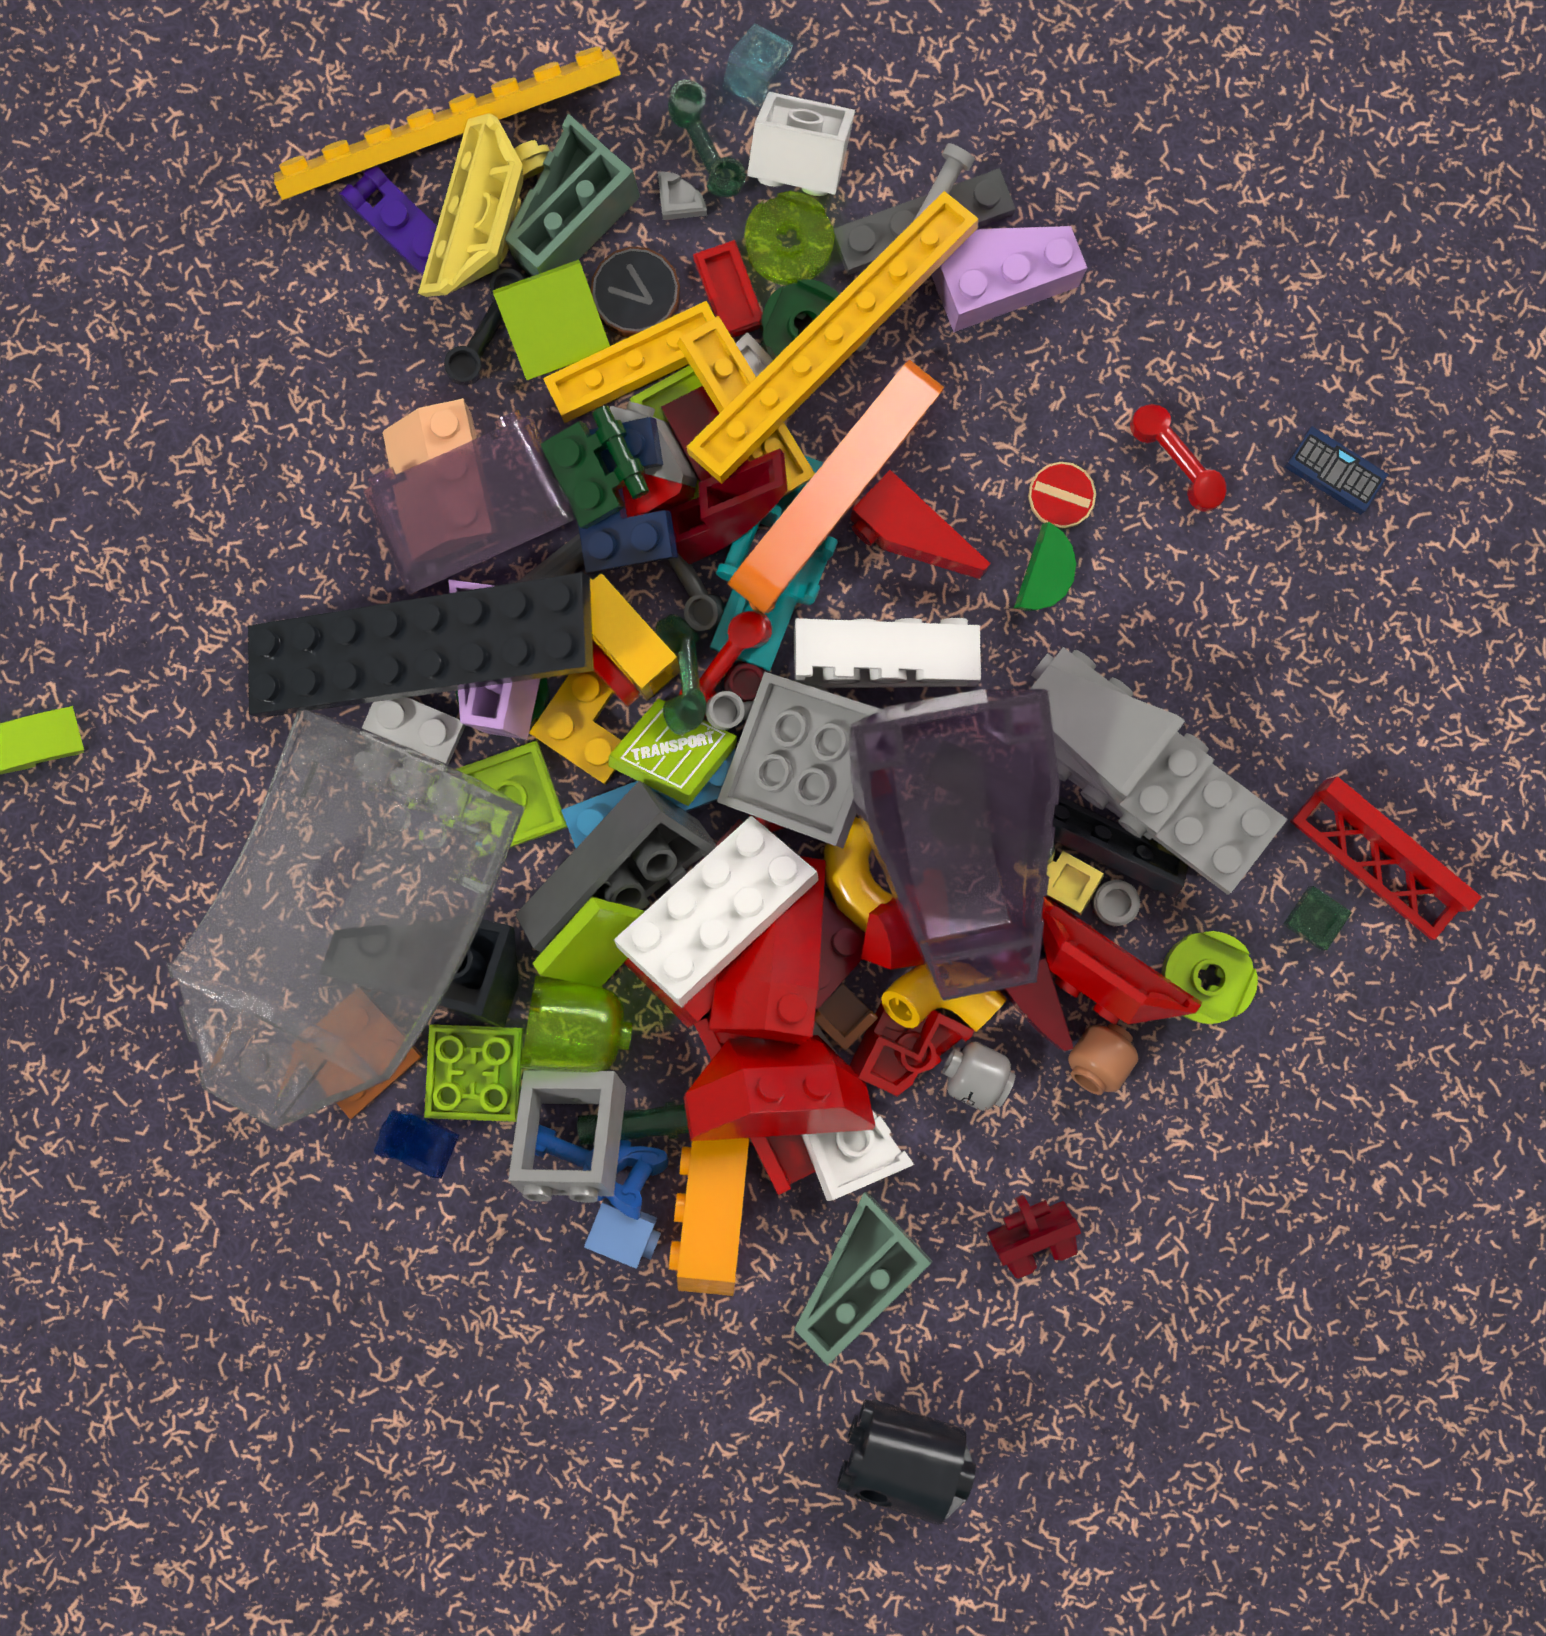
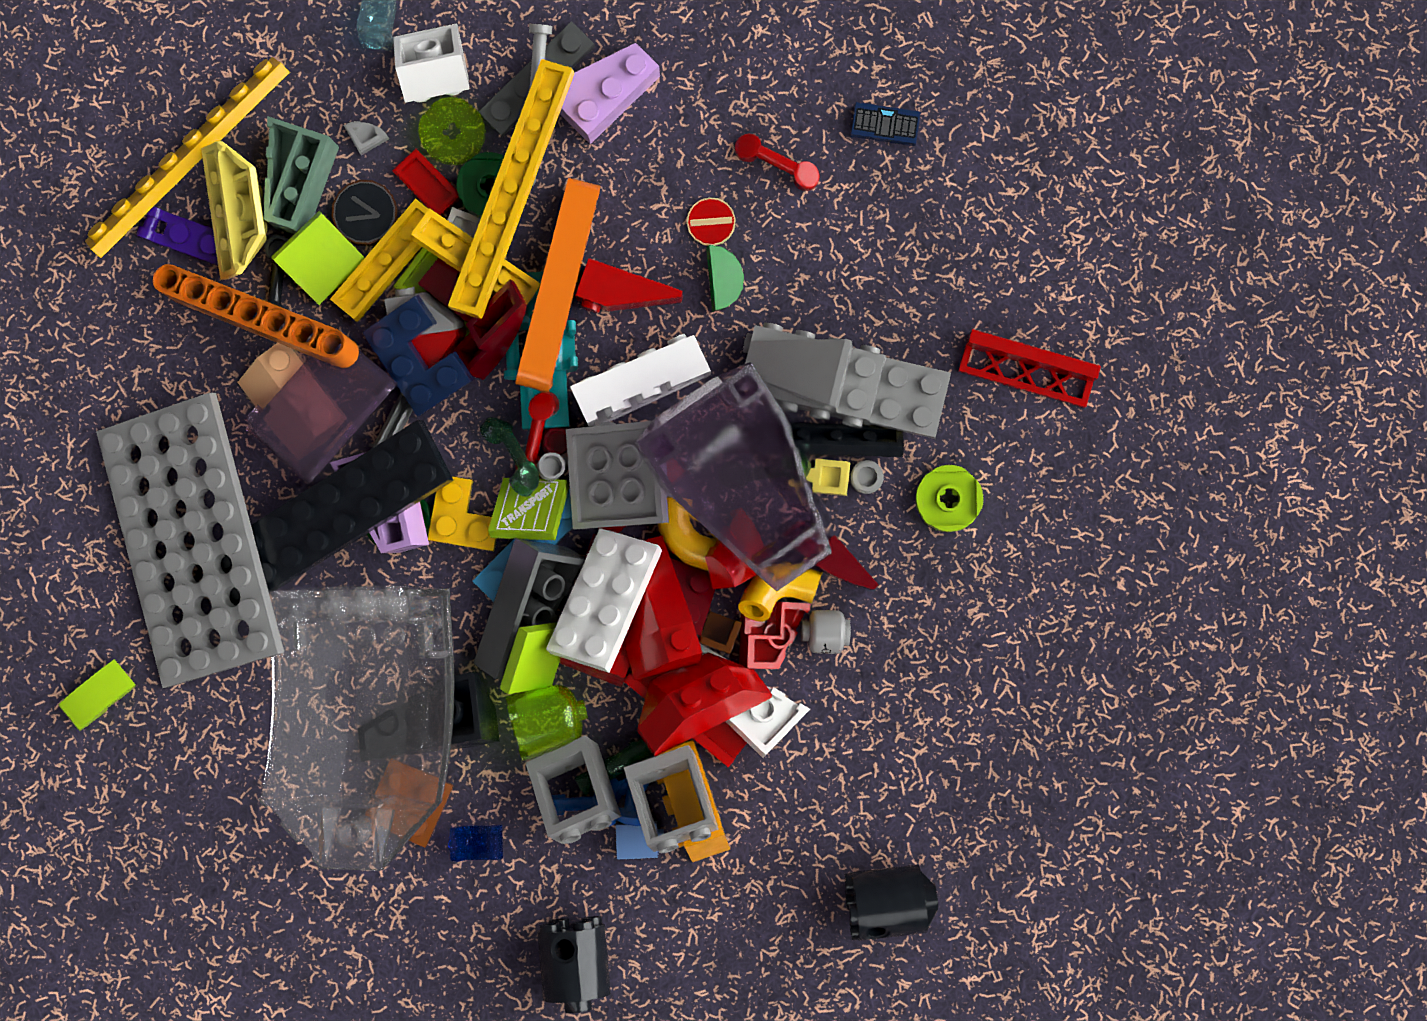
camera: 20 degrees left, 0 degrees up
white plate [362,697,466,765] -> none
lime tile [424,1024,524,1122] -> none
lime tile [450,740,568,858] -> none
light yellow plate [514,140,550,180] -> none
dark green plate [540,406,649,529] -> none
yellow window [590,573,681,701] -> none
red tile [592,639,640,707] -> none
clear green bar [668,80,746,197] -> none
dark grey bar [668,553,725,631] -> none
sand green wedge [794,1192,932,1366] -> none
dark red hips [987,1194,1081,1279] -> none
red wedge [1037,896,1202,1025] -> none
nougat head [1068,1023,1139,1095] -> none
clear green plate [1283,886,1352,951] -> none
none -> light grey piece [96,392,284,688]
none -> orange beam [153,264,359,368]
none -> black cylinder [537,916,611,1013]
none -> light grey window [624,745,719,853]

